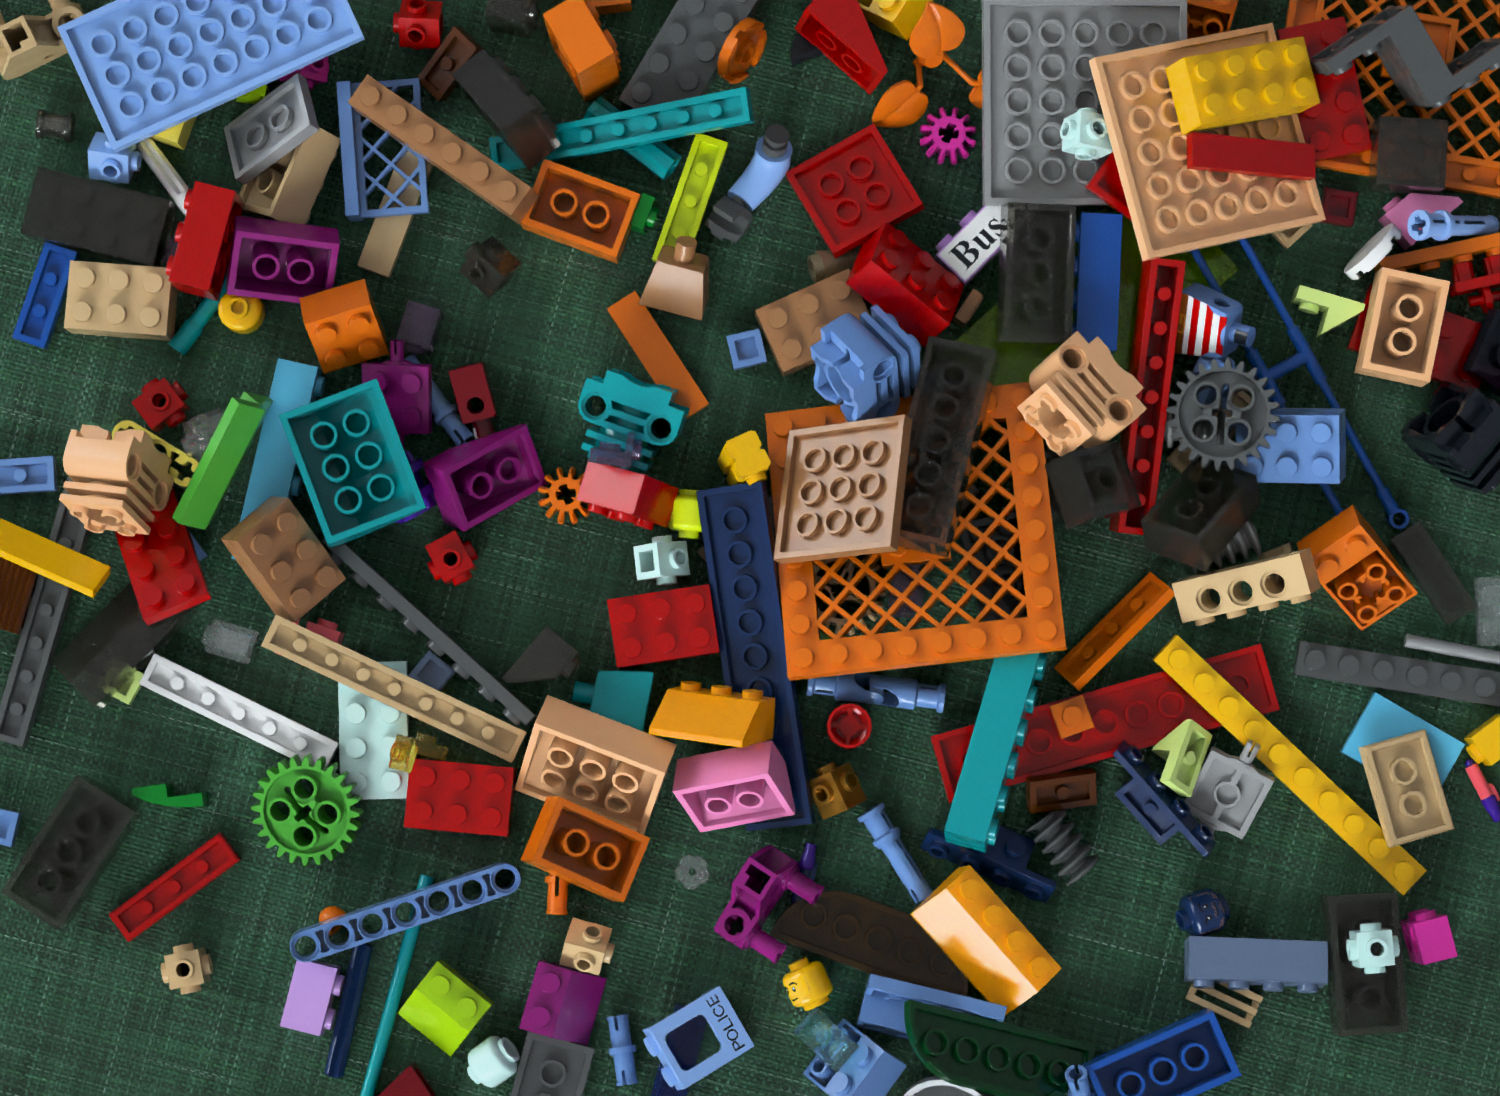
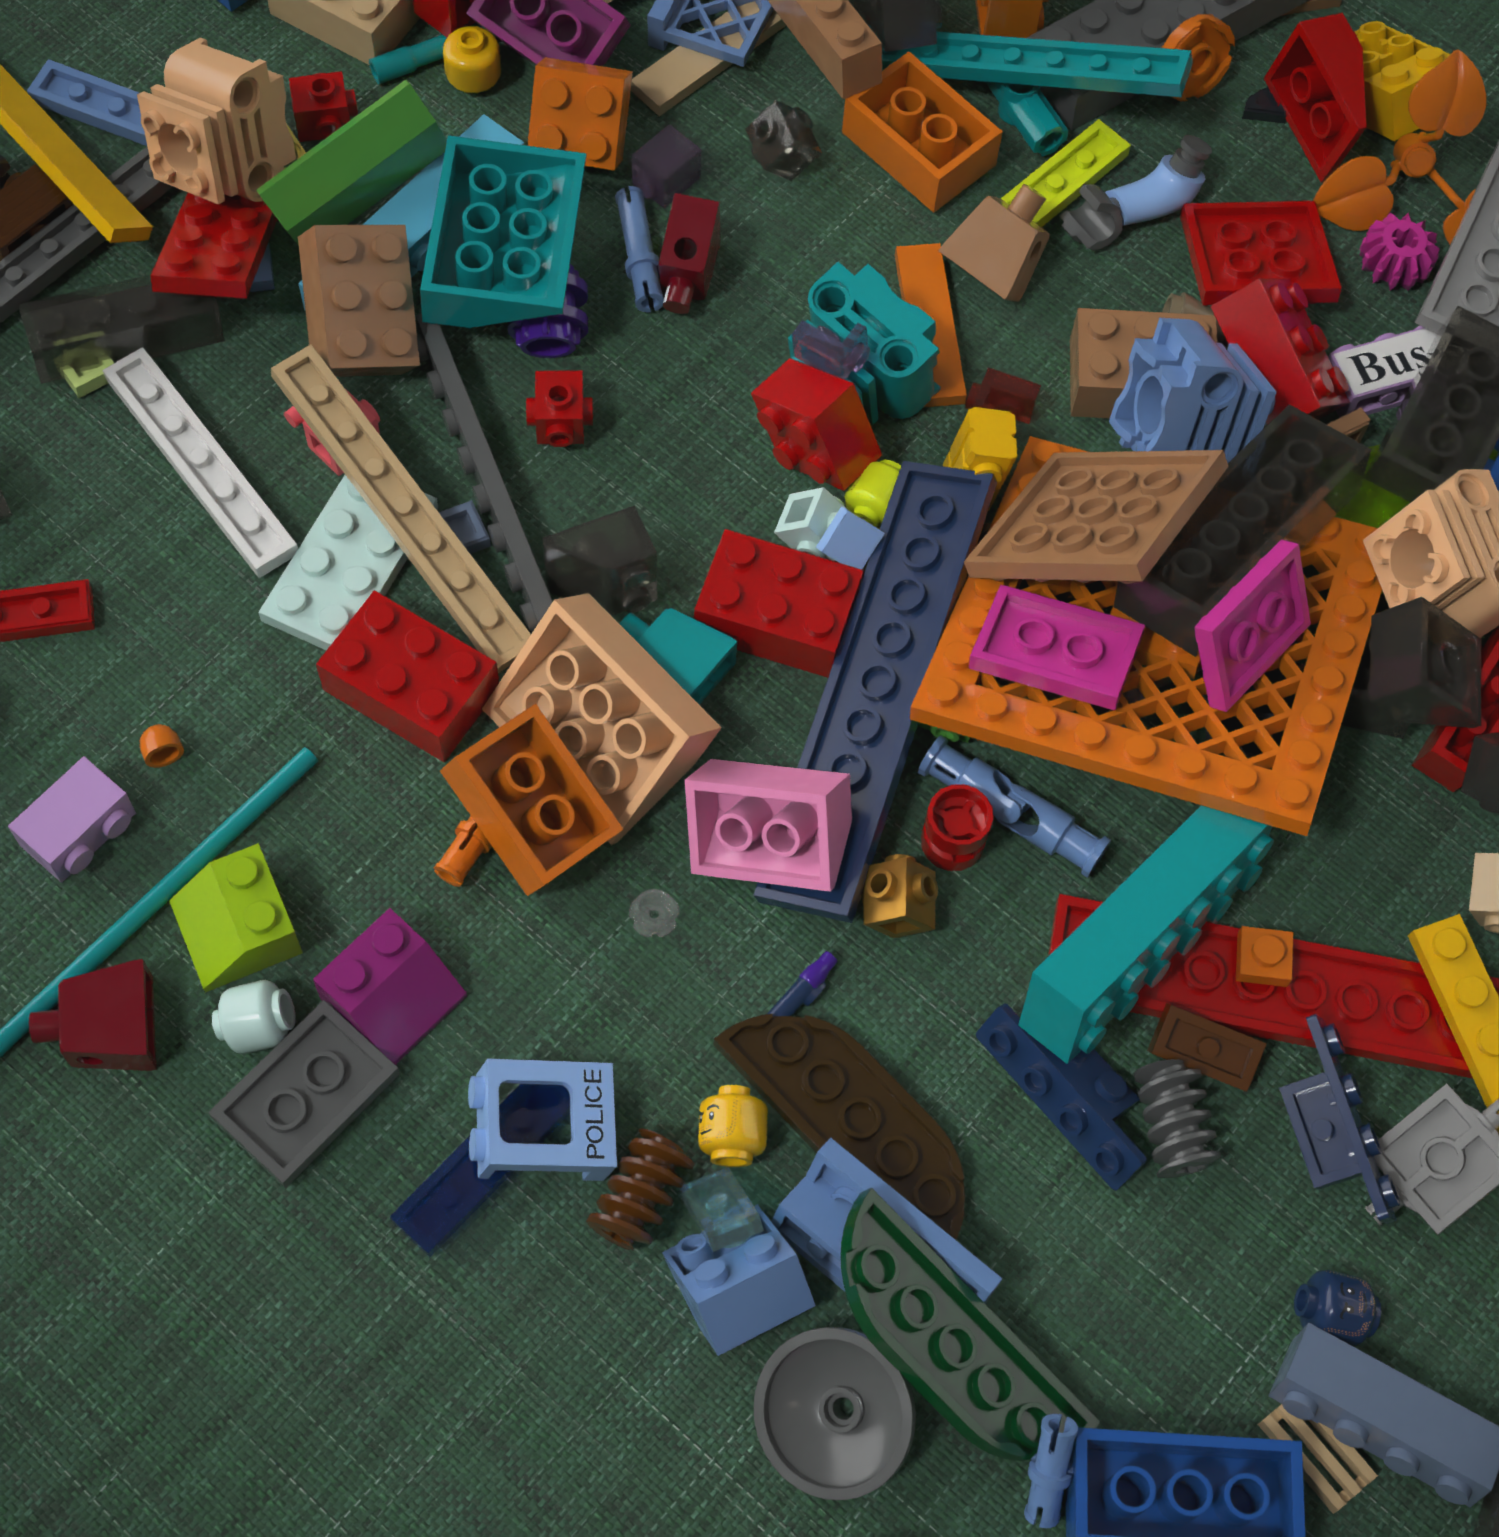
camera: 20 degrees right, 20 degrees down
green slope [131,784,209,807] -> none
clear brick [202,618,259,665] -> none
bright green gear [251,753,364,866] -> none
medium blue beam [289,862,521,963] -> none
dark blue axle [324,943,373,1078] -> none
magenta plate [362,339,432,448] -> none
clear yellow bracket [389,733,449,773] -> none
magenta slope [422,423,548,531] -> none
orange gear [538,467,590,525] -> none
tan brick [559,917,615,976] -> none
medium blue pin [607,1014,639,1086] -> none
green plate [631,193,660,235] -> none
light orange slope [649,681,775,748] -> none
magenta piece [714,844,824,964] -> none
medium blue plate [726,329,767,371] -> none
medium blue pin [857,802,933,904] -> none
light orange slope [910,865,1062,1015] -> none
orange plate [1053,572,1175,691] -> none
yellowish green slope [1152,719,1213,797] -> none
none -> reddish brown piece [586,1128,695,1251]
none -> light blue tile [816,506,885,570]
none -> clear red bracket [965,367,1041,424]
none -> dark pink plate [969,584,1145,711]
none -> dark pink plate [1194,539,1311,712]

